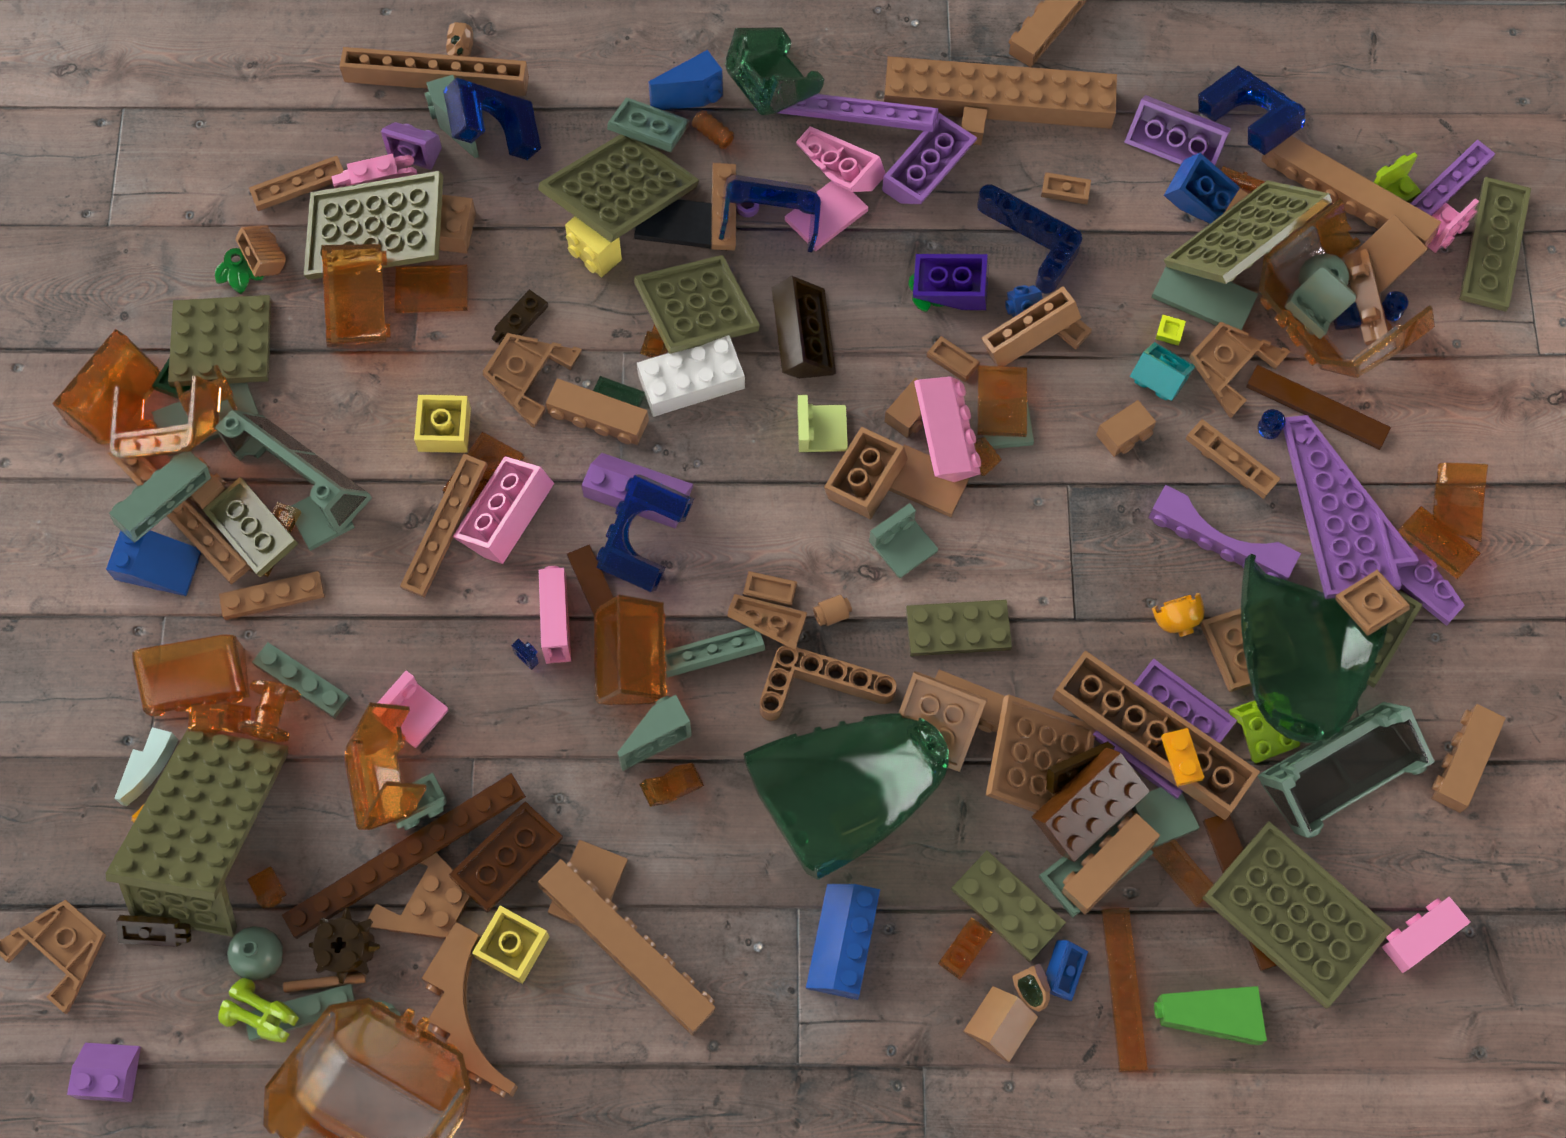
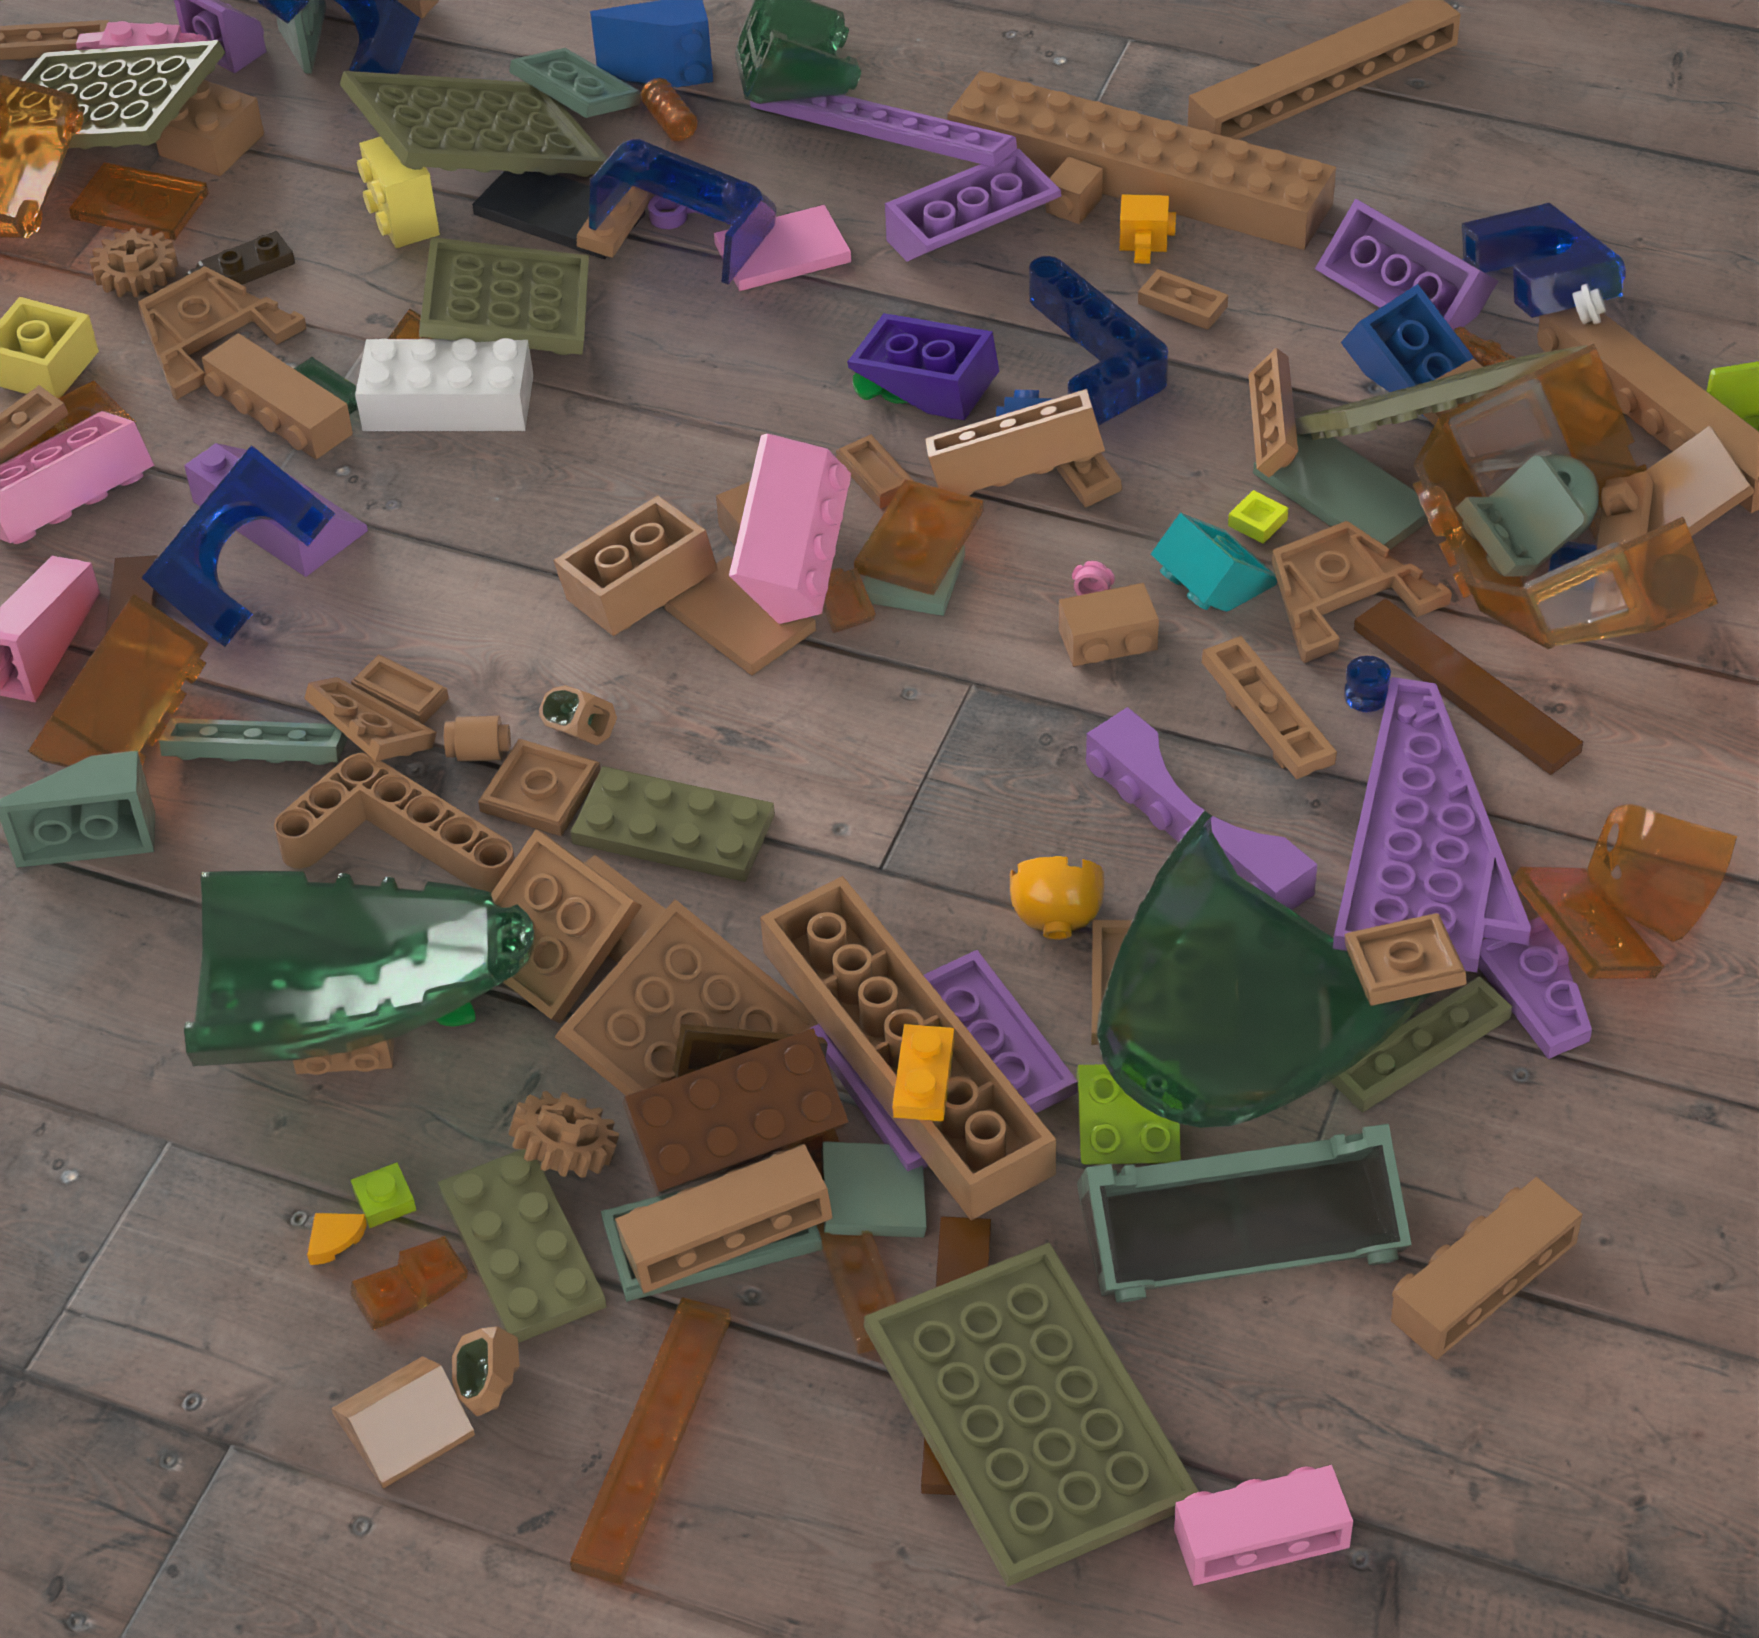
camera: 25 degrees right, 20 degrees down
clear orange slope [639,763,704,807] -> none
dark brown slope [771,276,836,379] -> none
bright pink wedge [796,126,886,192] -> none
yellowish green bracket [797,395,848,452] -> none
blue slope [806,884,880,1000] -> none
sand green bracket [869,503,938,578] -> none
blue slope [1046,940,1088,1001] -> none
bright green slope [1154,986,1267,1045] -> none
none -> medium nougat gear [90,228,178,297]
none -> light orange tile [307,1213,367,1265]
none -> lime plate [350,1162,416,1229]
none -> medium nougat tile [478,738,601,836]
none -> medium nougat gear [509,1091,619,1178]
none -> medium nougat rock [539,685,617,746]
none -> bright pink plate [1072,561,1115,596]
none -> light orange brick [1119,194,1176,264]
none -> medium nougat plate [1248,348,1298,478]
none -> white plate [1572,284,1606,325]

